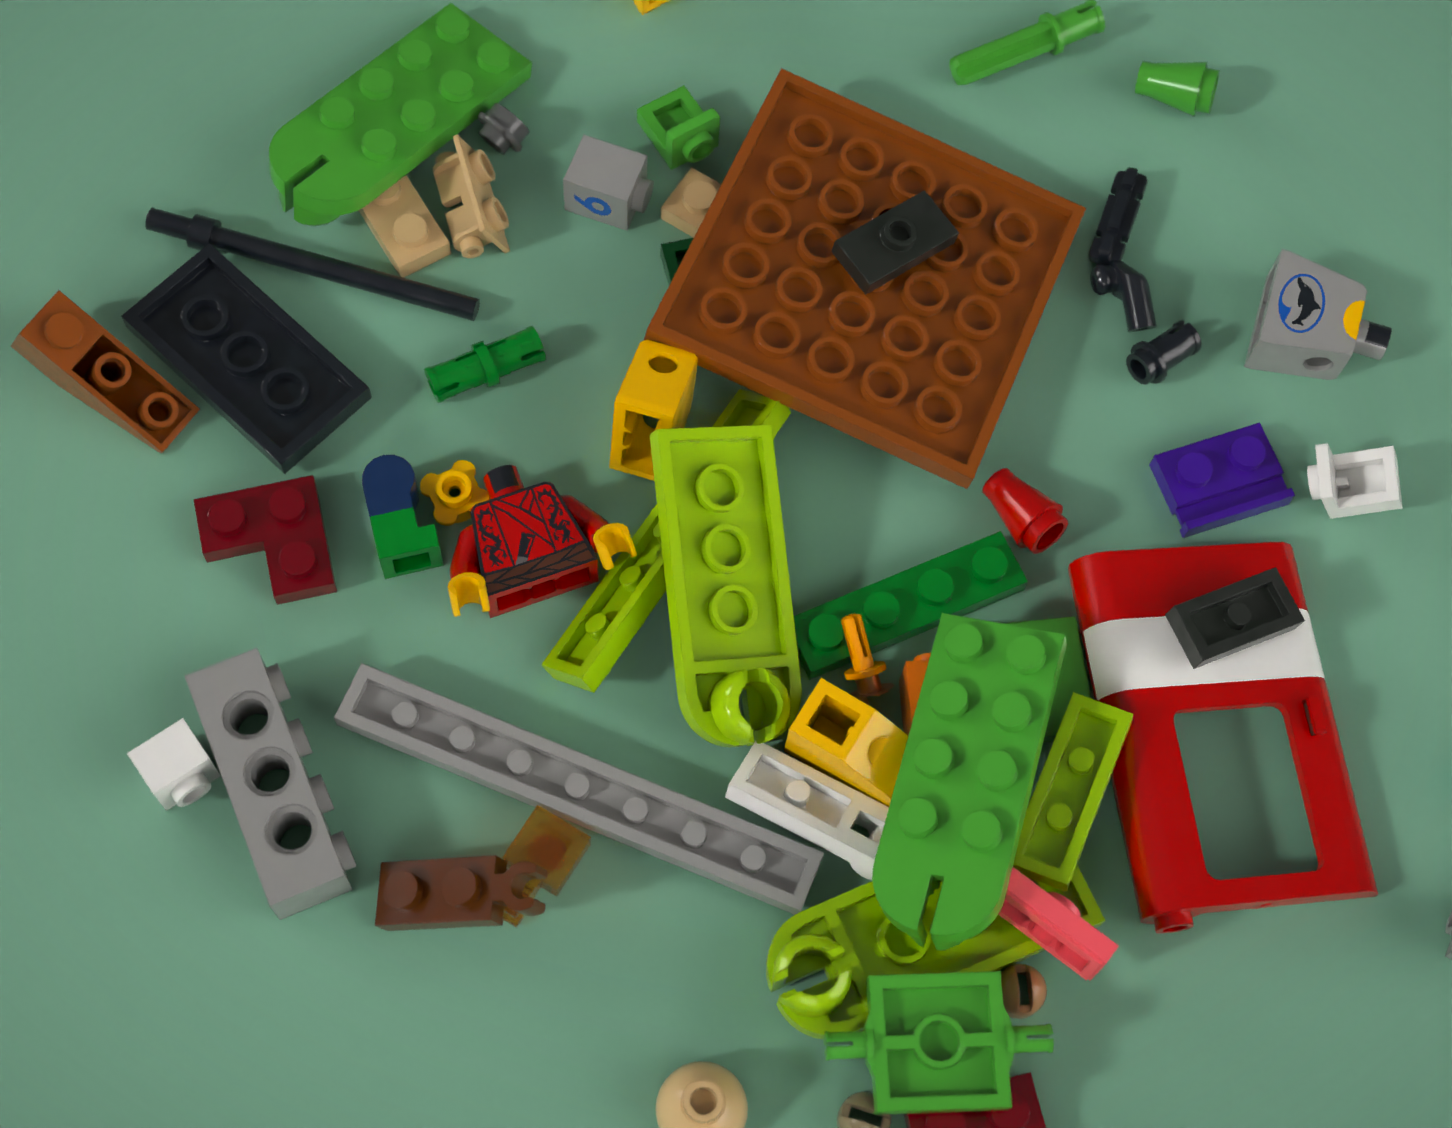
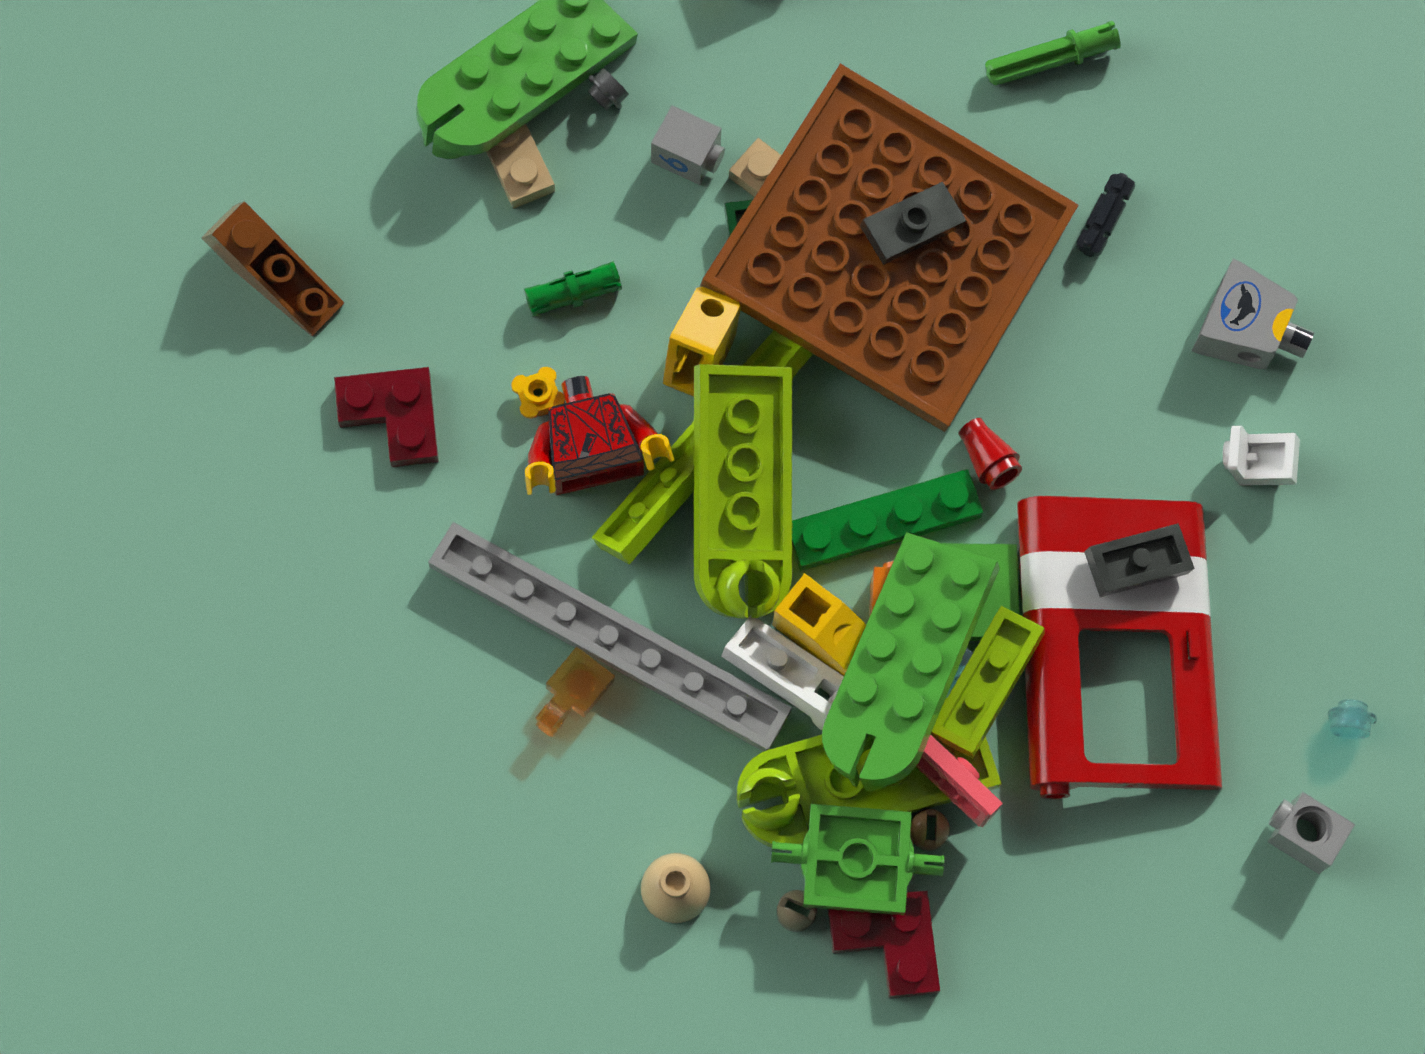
camera: 10 degrees right, 5 degrees up
black plate [121,243,372,474] -> none
white plate [127,718,221,811] -> none
black bar [145,207,480,321] -> none
light grey brick [185,648,357,920] -> none
leg [362,455,444,579] -> none
reddish brown plate [375,855,548,931] -> none
tan hinge [432,134,510,258] -> none
bright green bracket [637,85,720,170] -> none
light orange piece [841,614,894,705] -> none
black arm [1090,260,1156,332] -> none
black pin [1126,320,1202,385] -> none
bright green cone [1135,61,1220,116] -> none
dark purple plate [1149,422,1295,538] -> none

